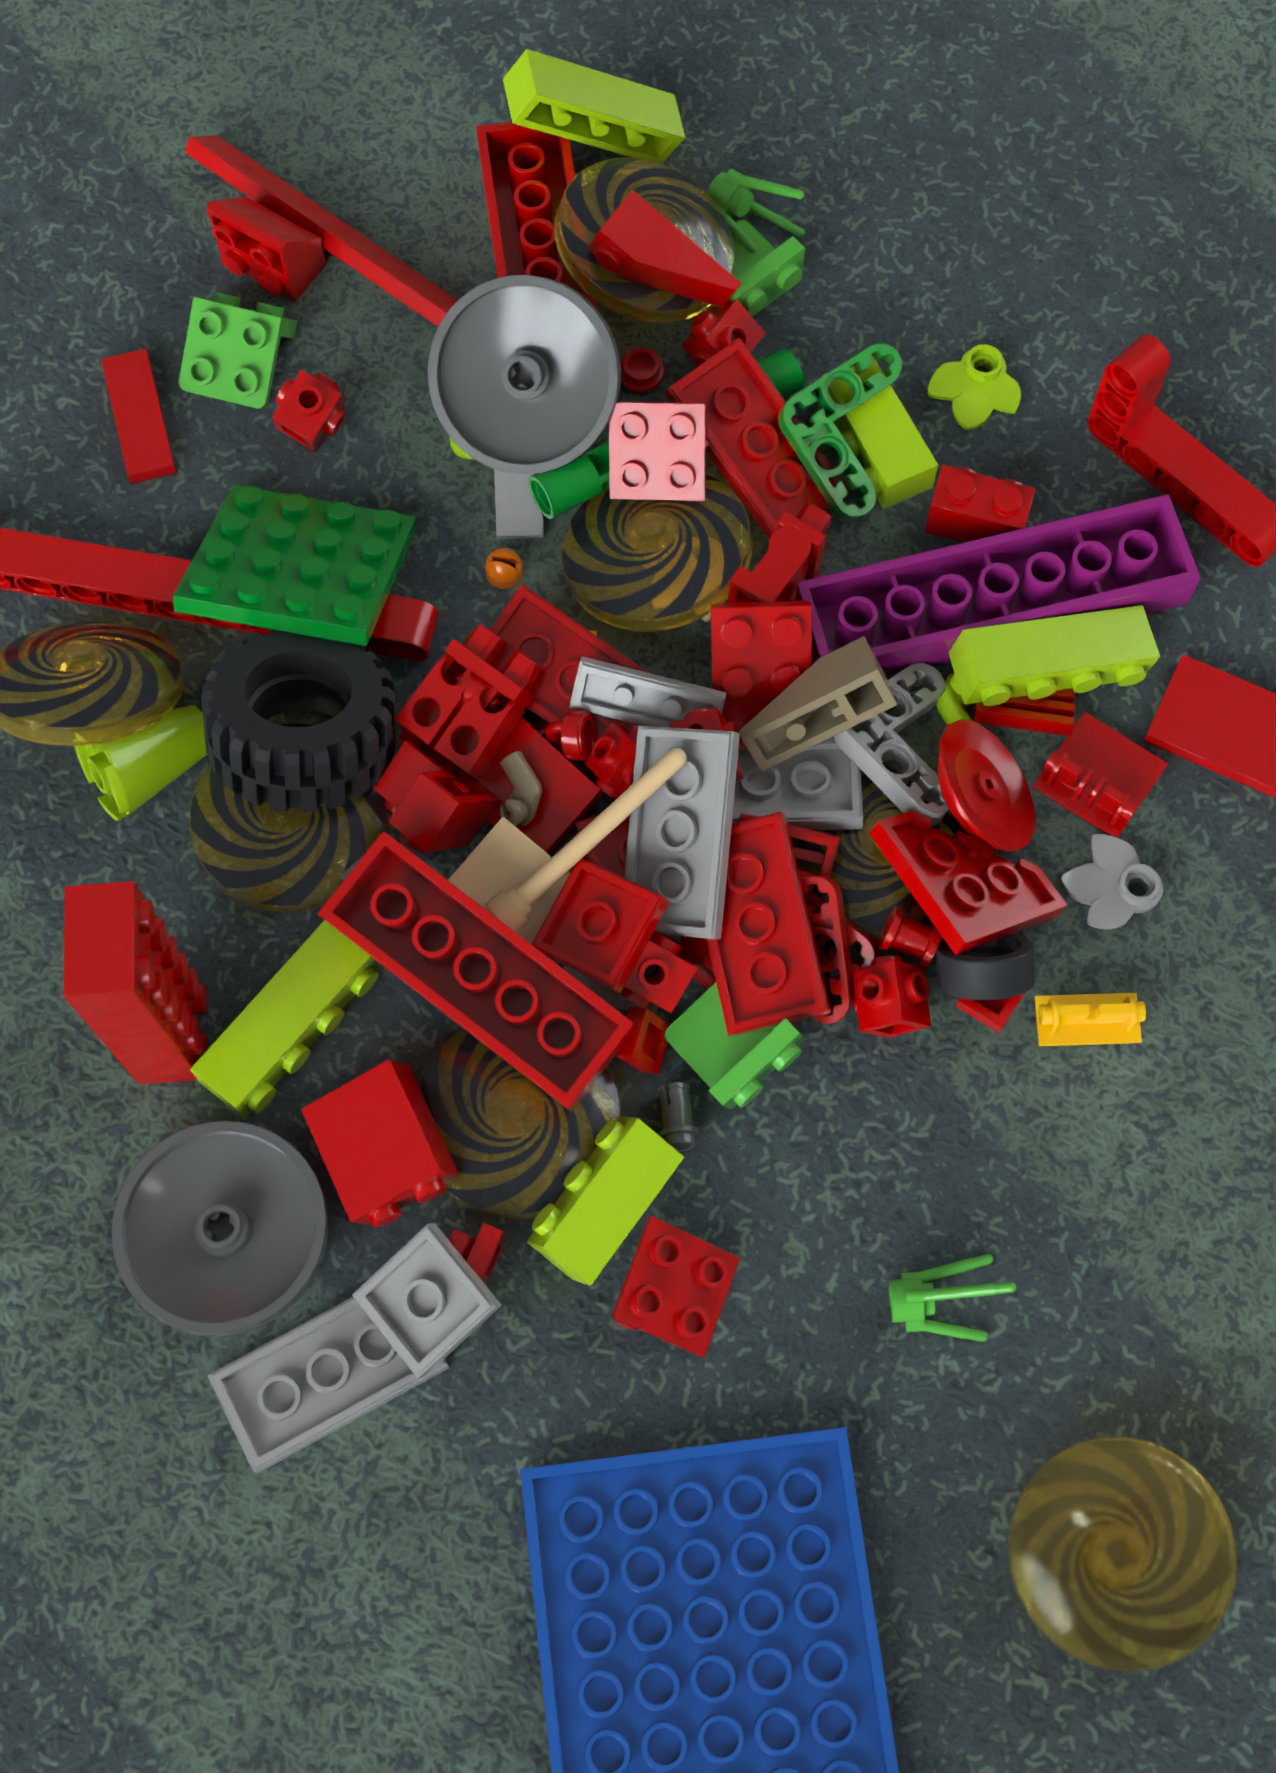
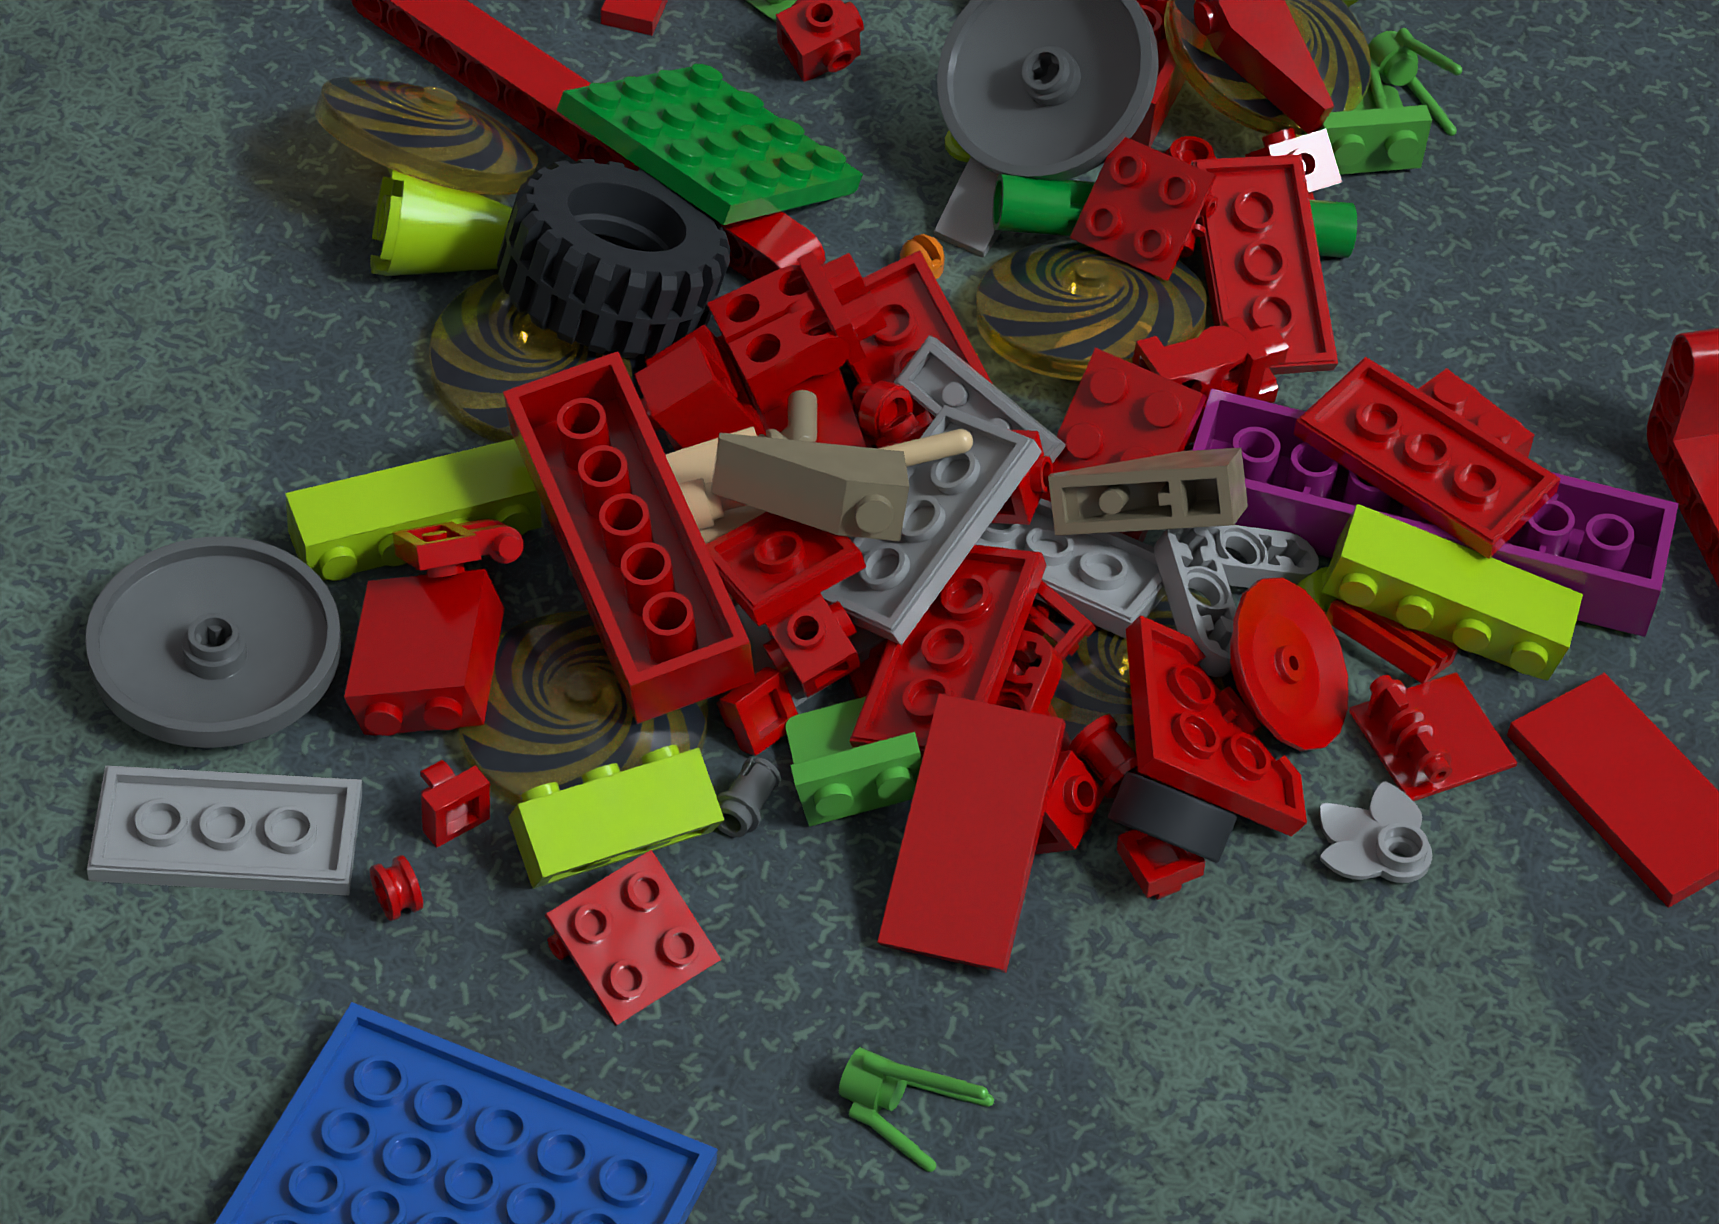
camera: 25 degrees right, 20 degrees down
red brick [63,881,209,1084] -> none
light grey tile [352,1223,502,1379] -> none
green beam [778,343,902,520] -> none
lime brick [817,356,938,509] -> none
lime plate [928,344,1021,430] -> none
yellow hinge [1034,993,1146,1046] -> none
none -> red bush [370,855,423,921]
none -> red plate [392,519,524,578]
none -> dark tan slope [711,433,910,541]
none -> red tile [878,693,1066,973]
none -> red tile [1293,357,1561,559]

